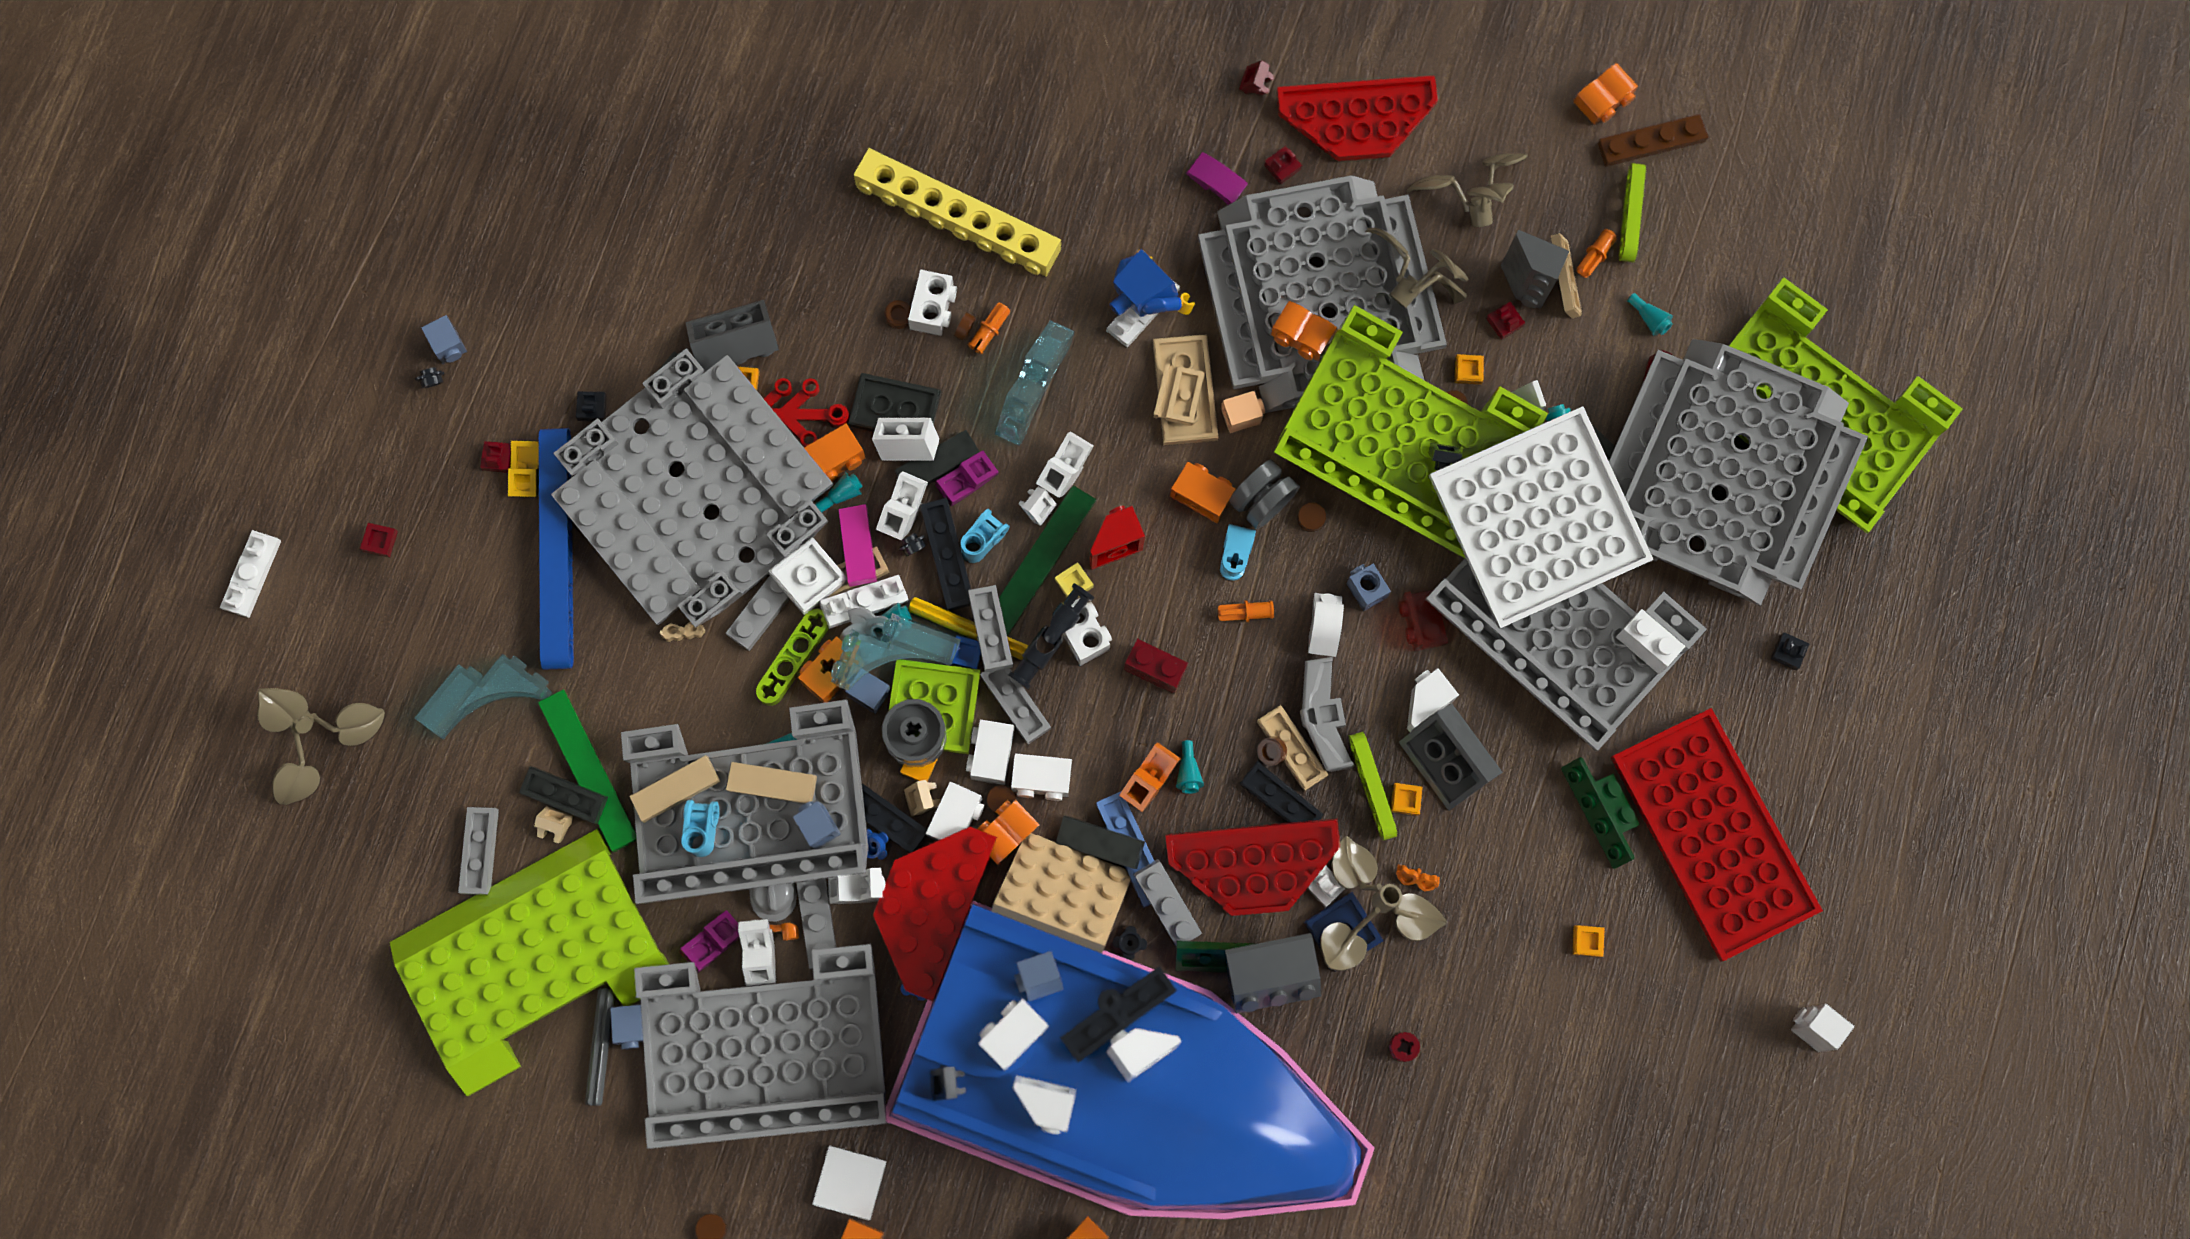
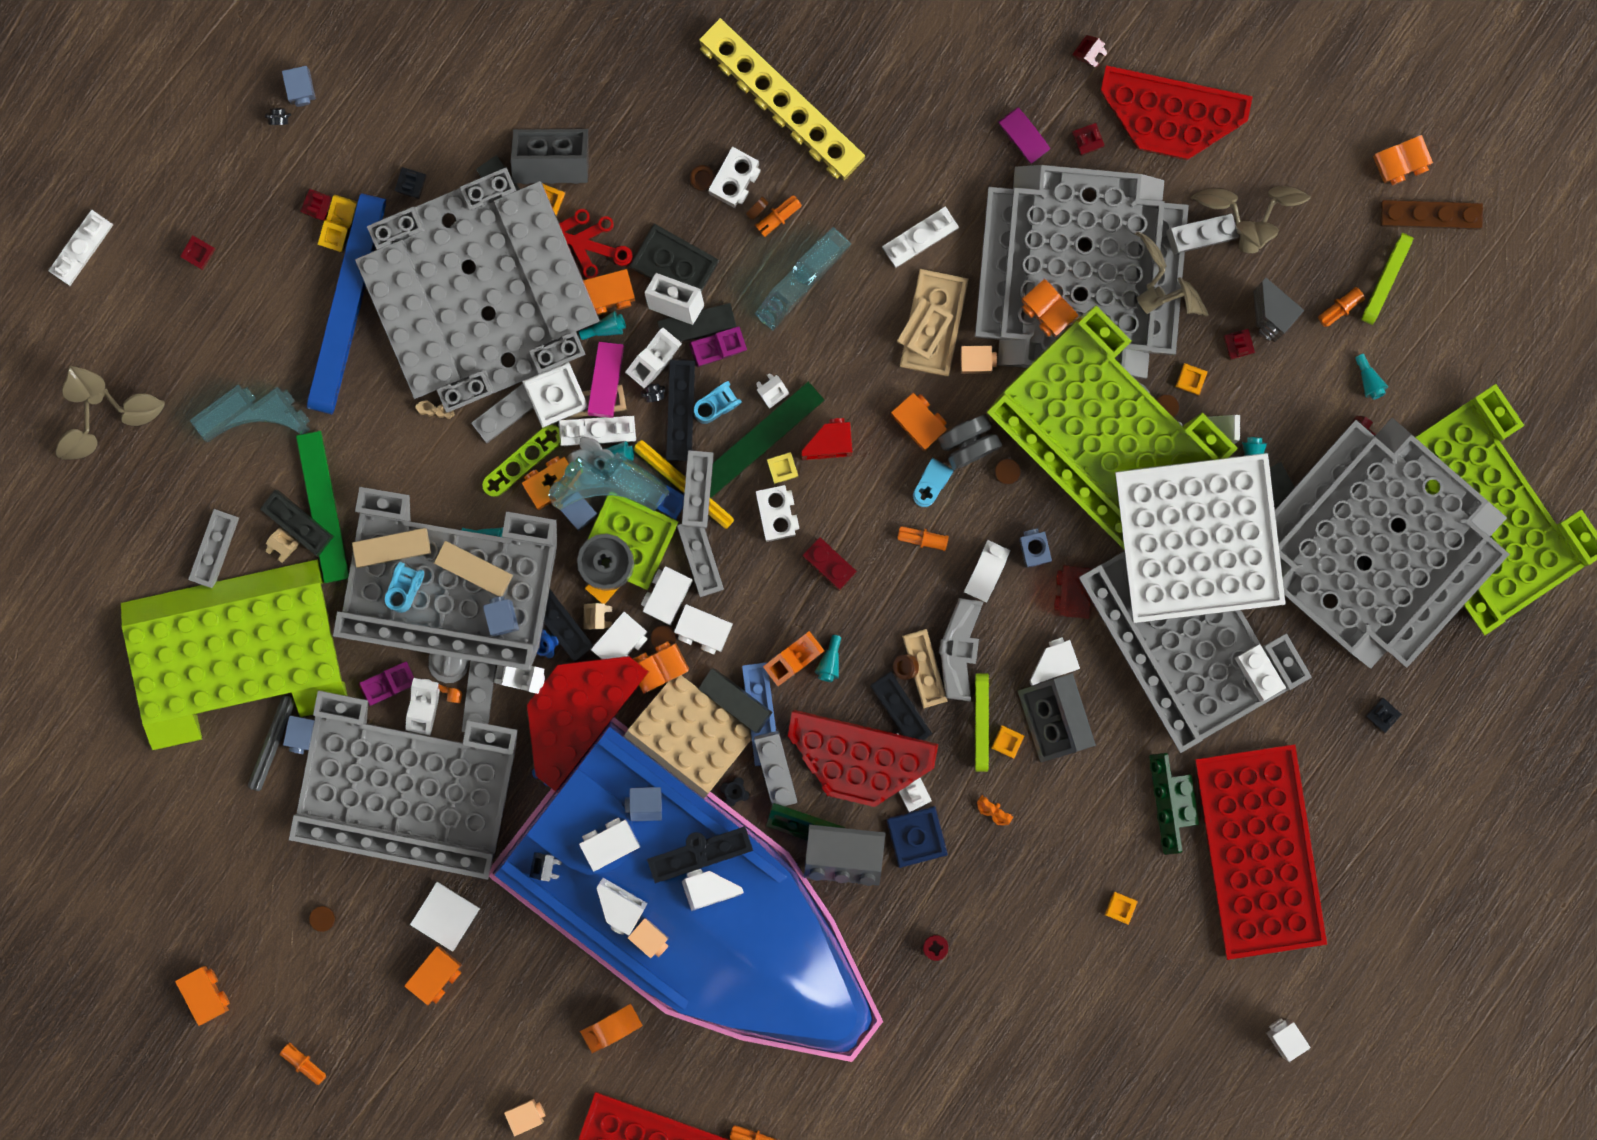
camera: 20 degrees right, 10 degrees up
black piece [1008,583,1095,690] -> none
white brick [1036,431,1093,498] -> none
blue torso [1109,249,1195,317] -> none
dark tan plant [1320,836,1447,971] -> none
black tile [1428,443,1462,471] -> none
tan tile [1551,233,1582,318] -> none
none -> light nougat brick [628,918,669,958]
none -> light grey plate [1166,214,1239,254]

